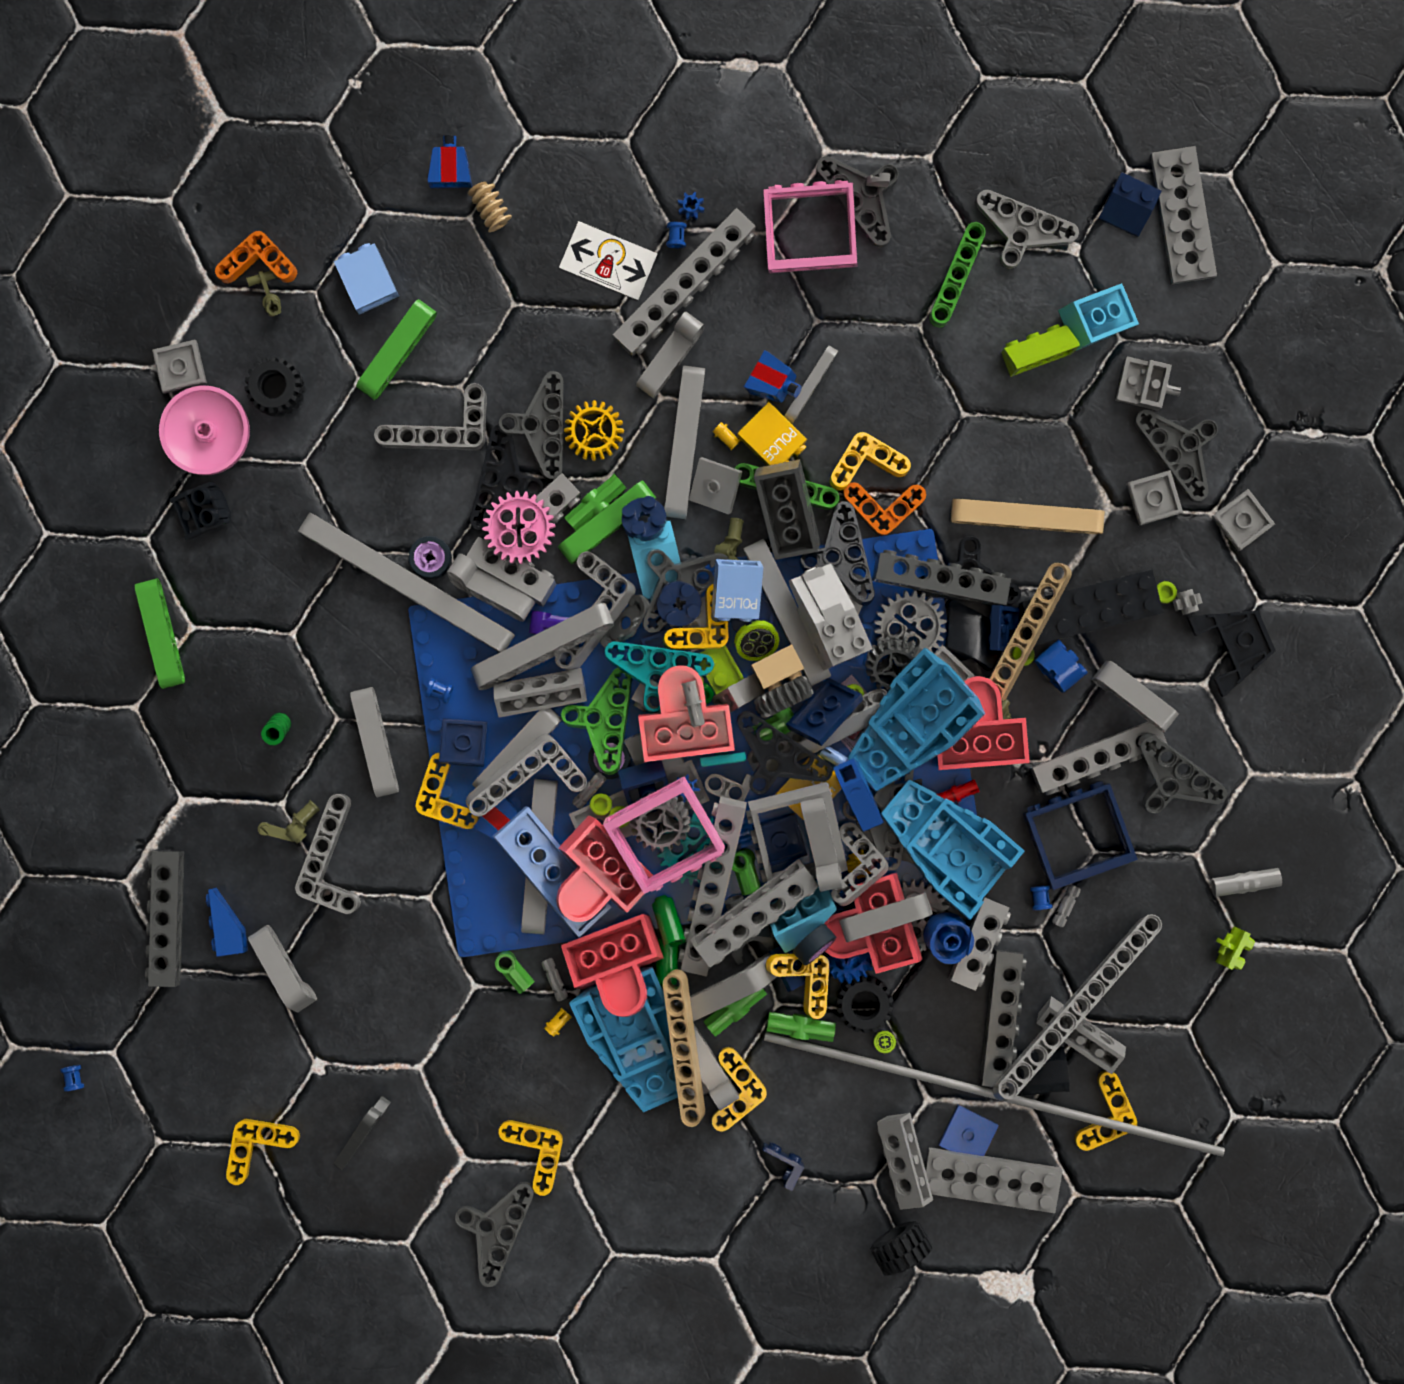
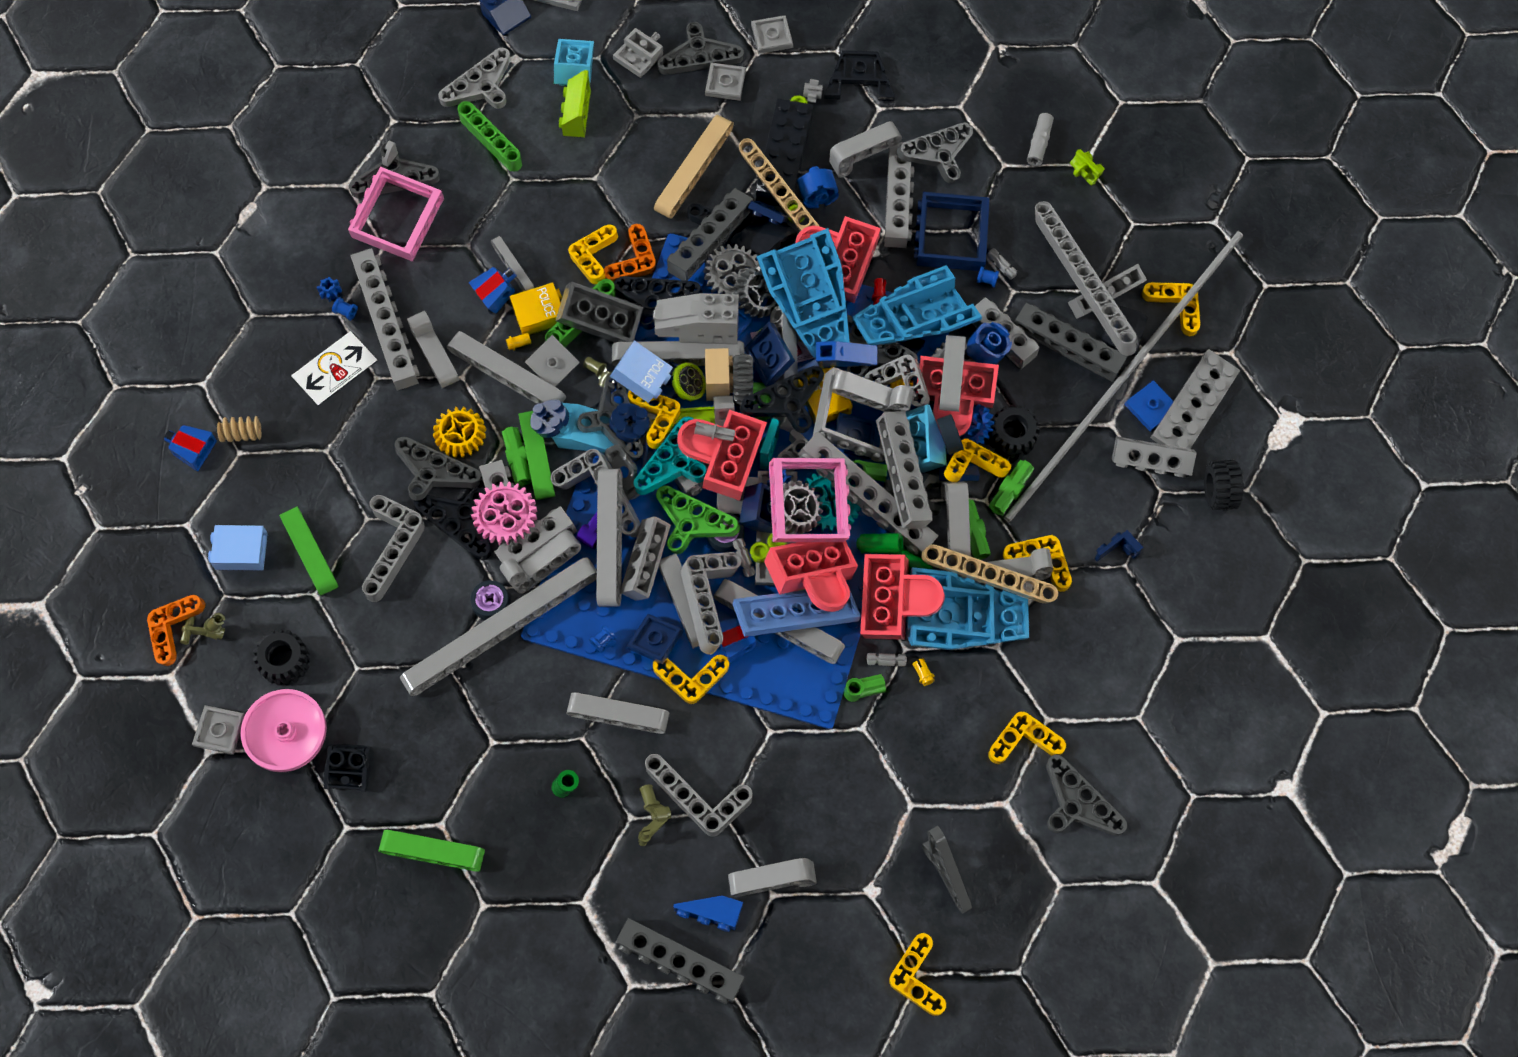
camera: 70 degrees left, 20 degrees down
lime tile [873,1030,896,1053] -> none

